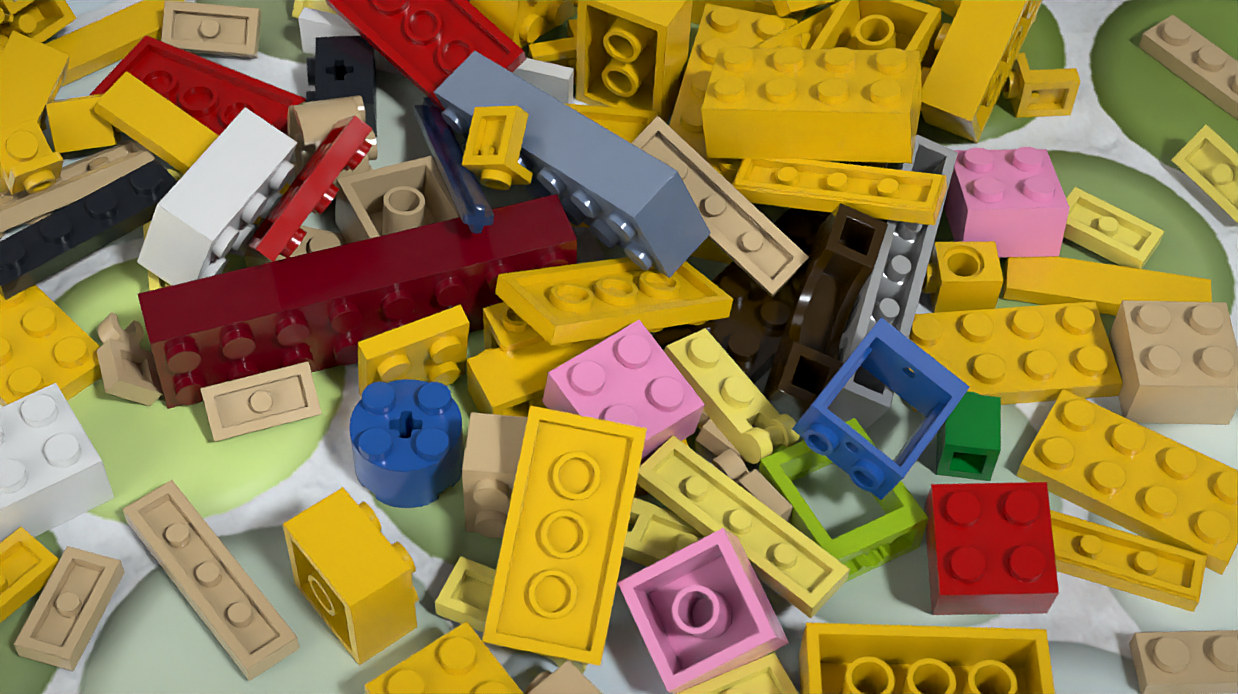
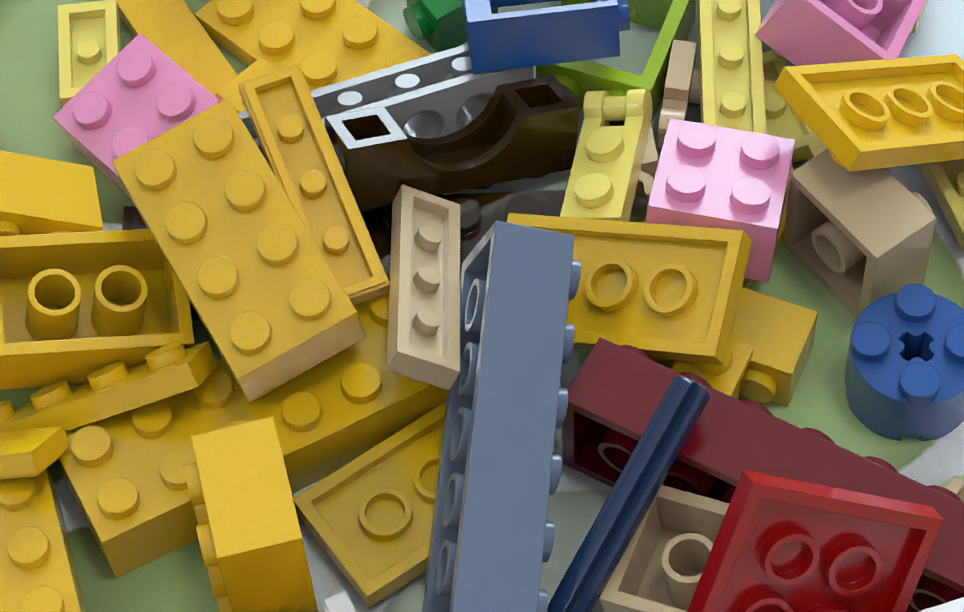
camera: 125 degrees left, 5 degrees up
yellow plate [358,305,470,398] -> none
yellow bracket [461,105,533,190] -> none

